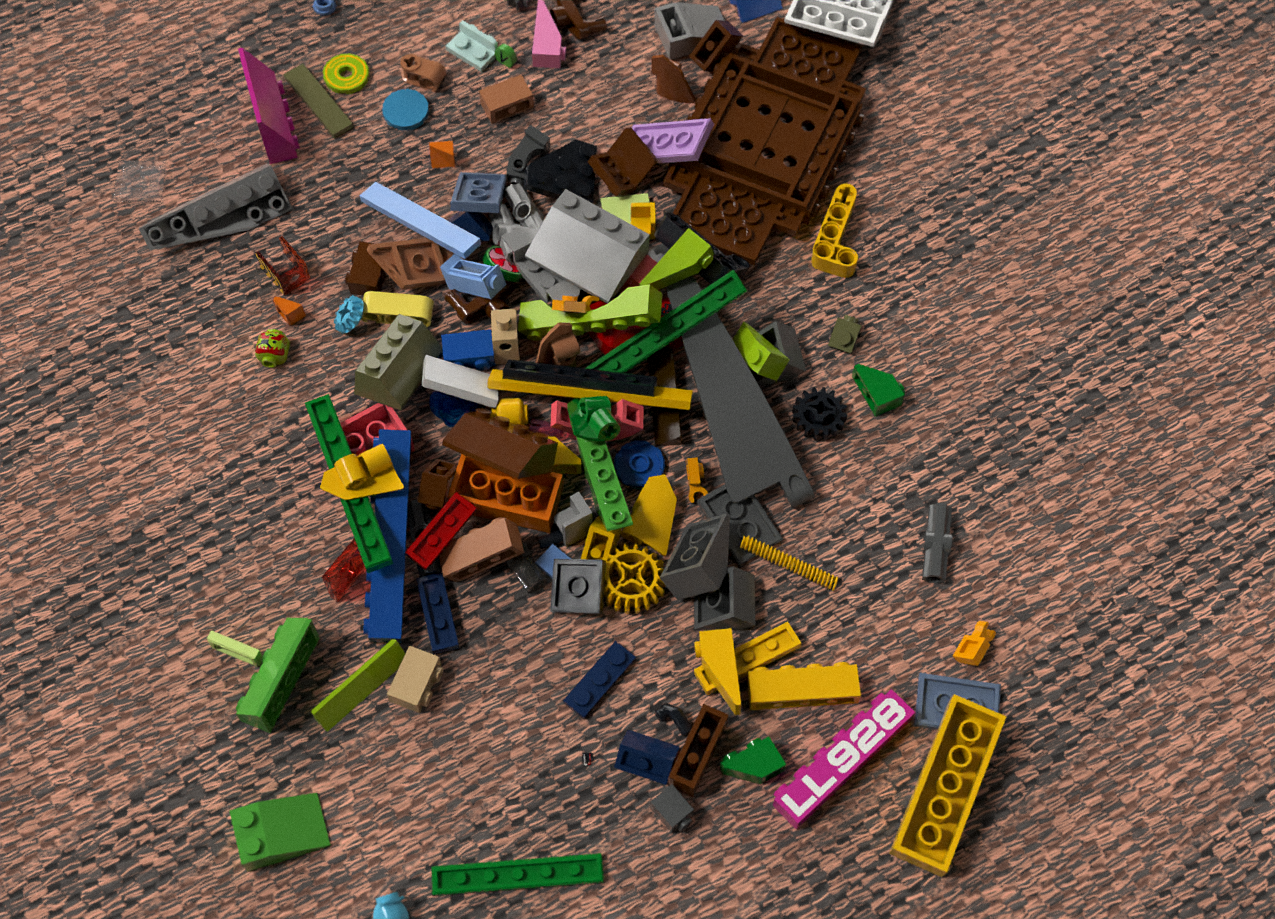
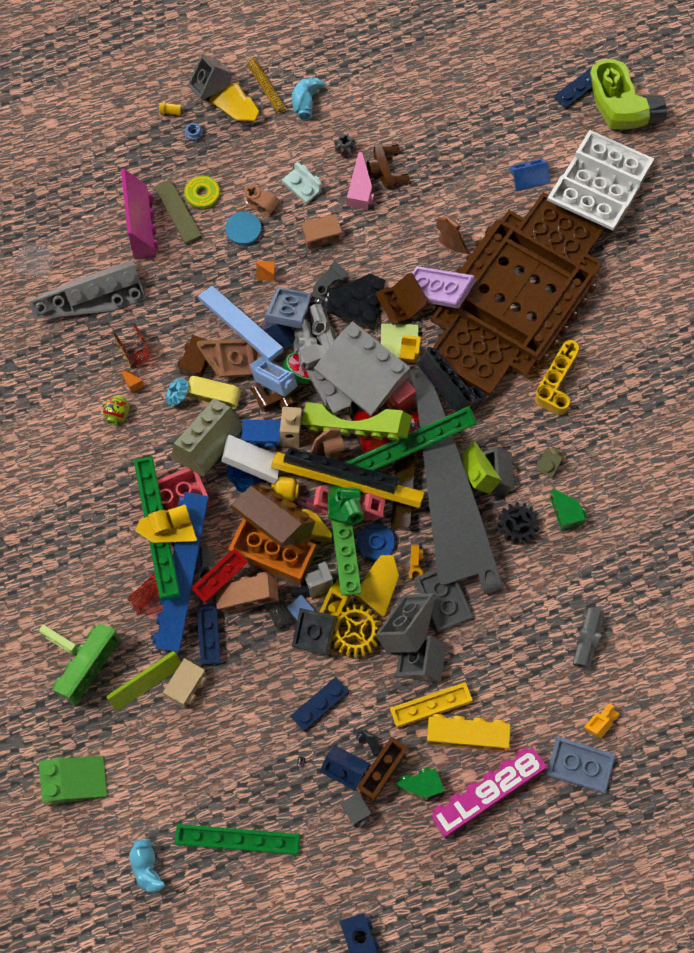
camera: 10 degrees right, 5 degrees up
reddish brown brick [417,459,458,509] -> none
bright green tile [494,44,517,68] -> none
light orange plate [552,295,599,313] -> none
lime slope [639,228,714,290] -> none
light grey slope [654,2,725,60] -> none
reddish brown brick [689,20,744,72] -> none
yellow slope [694,628,741,715] -> none
yellow piece [740,536,838,591] -> none
yellow brick [889,694,1007,877] -> none

